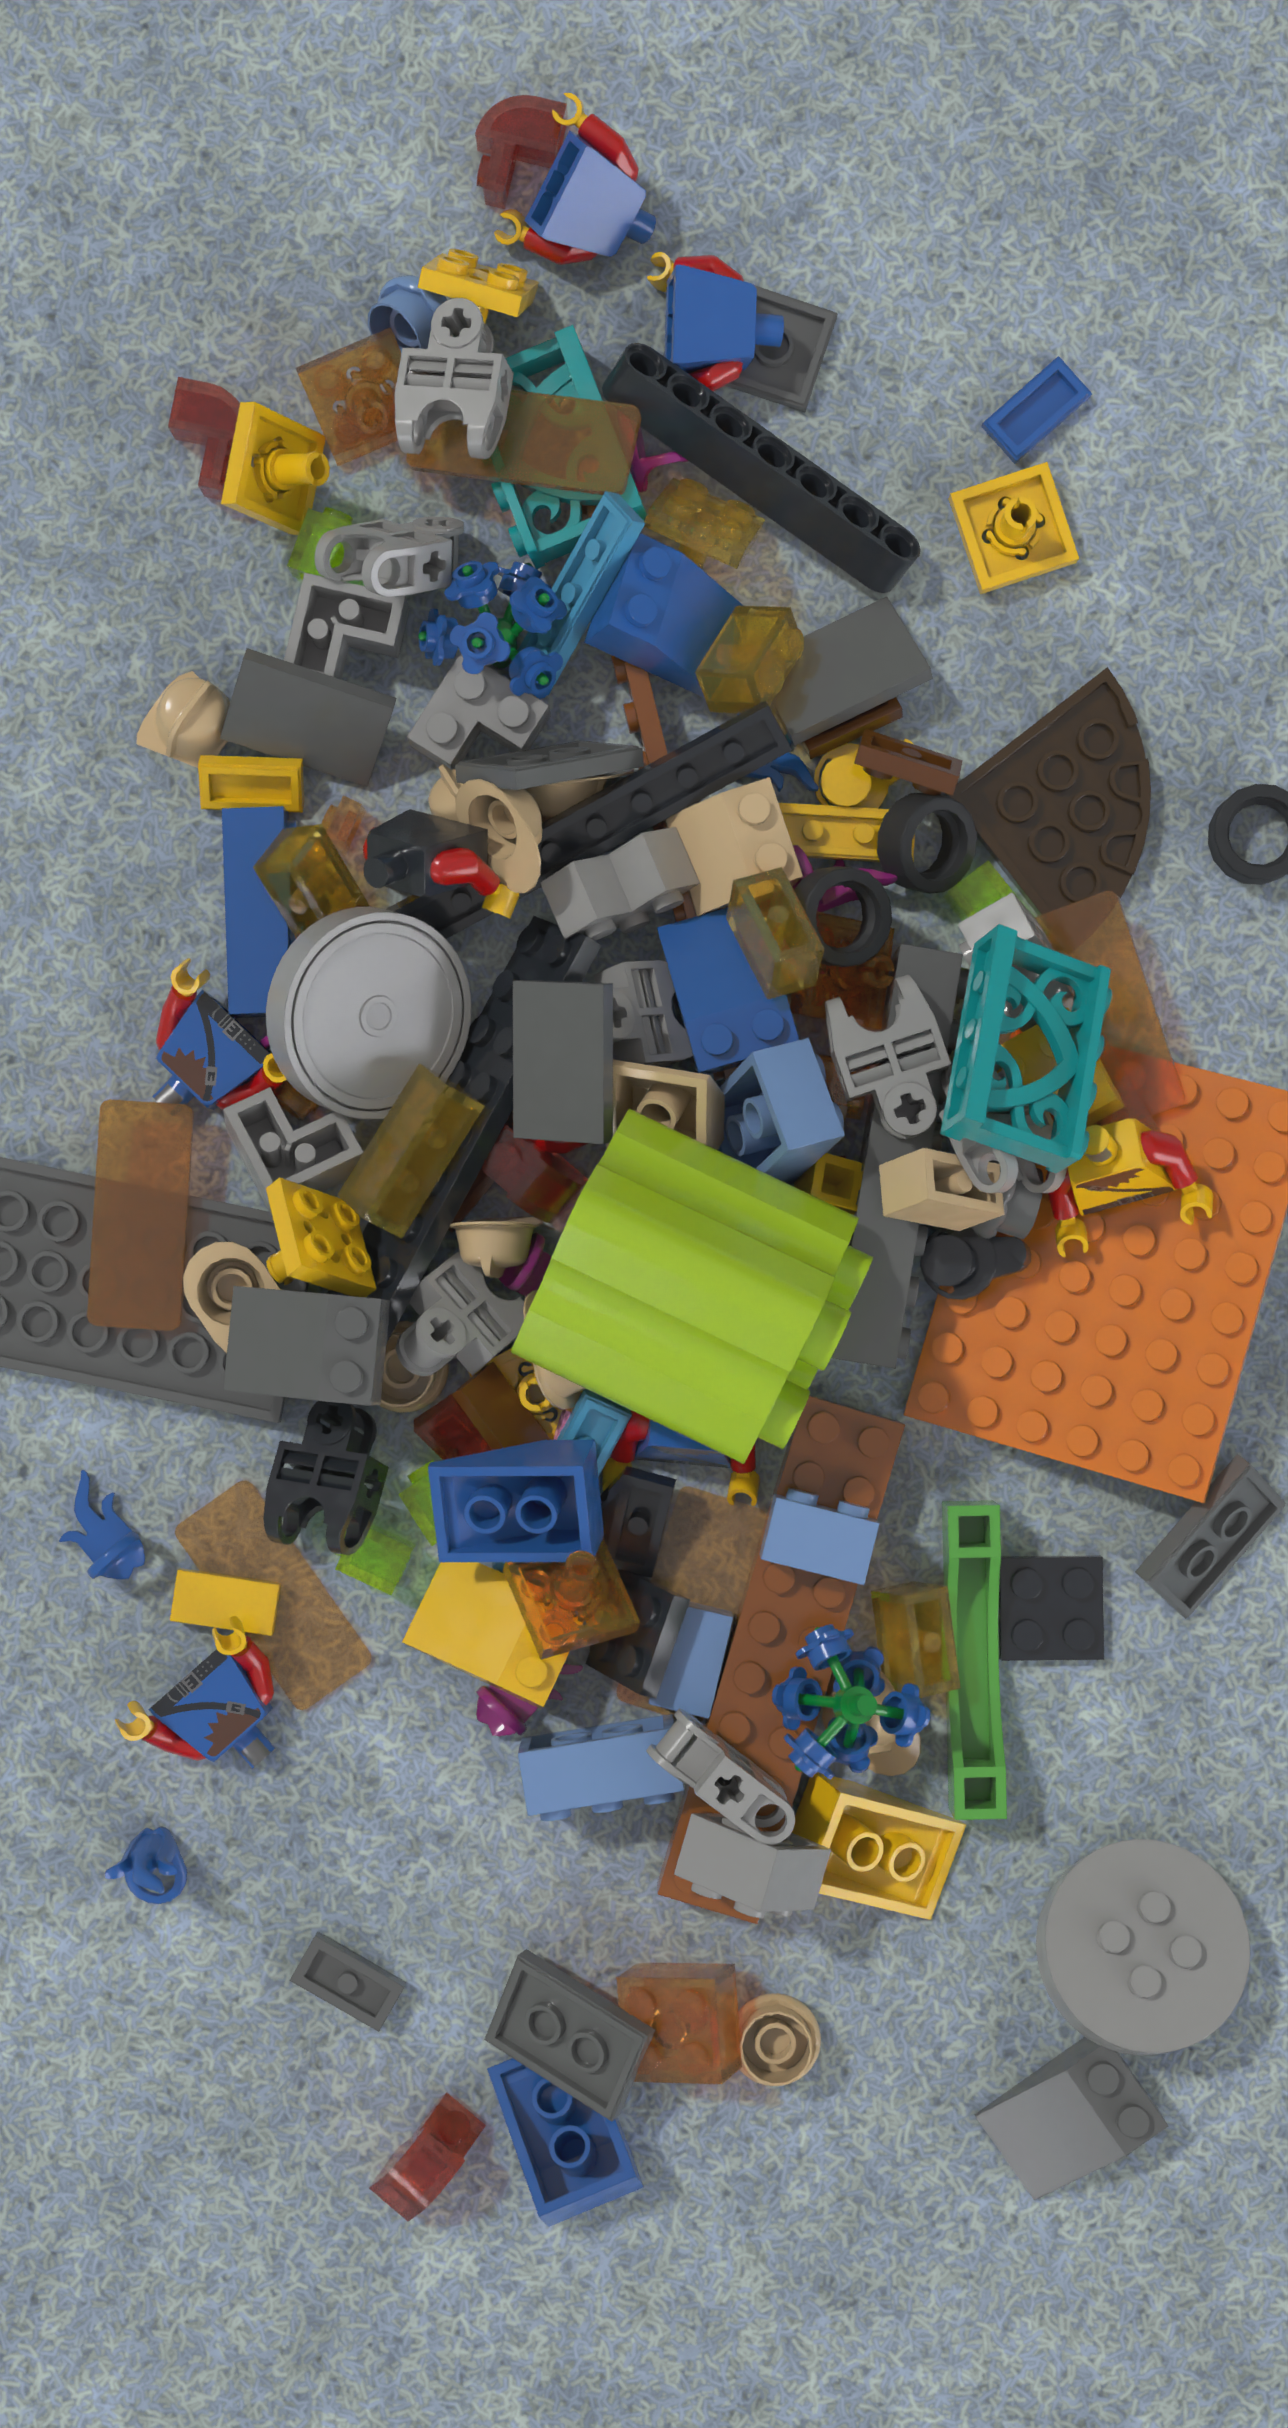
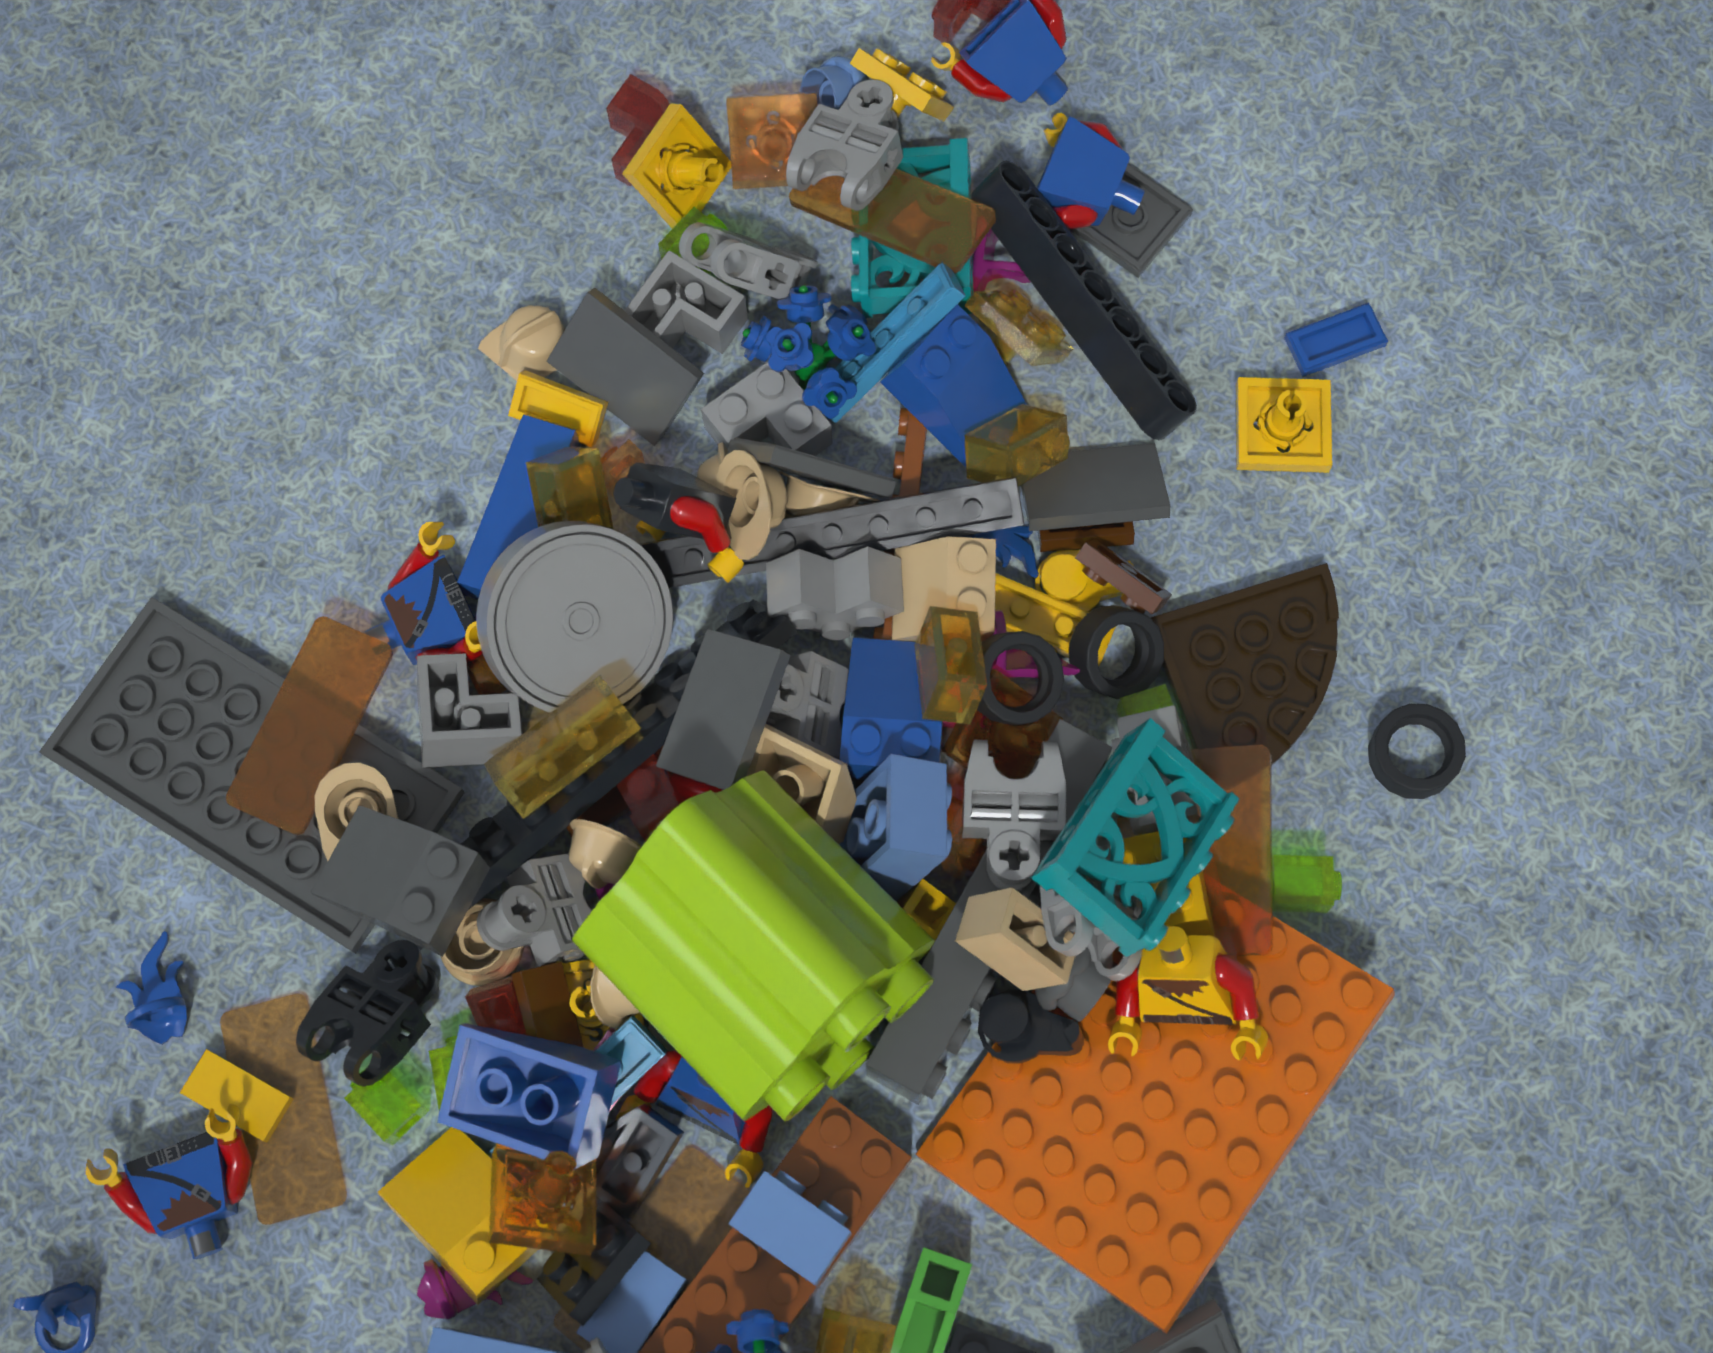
camera: 20 degrees right, 15 degrees down
yellow plate [266,1177,376,1297] -> none
none -> clear neon green brick [1267,855,1342,913]

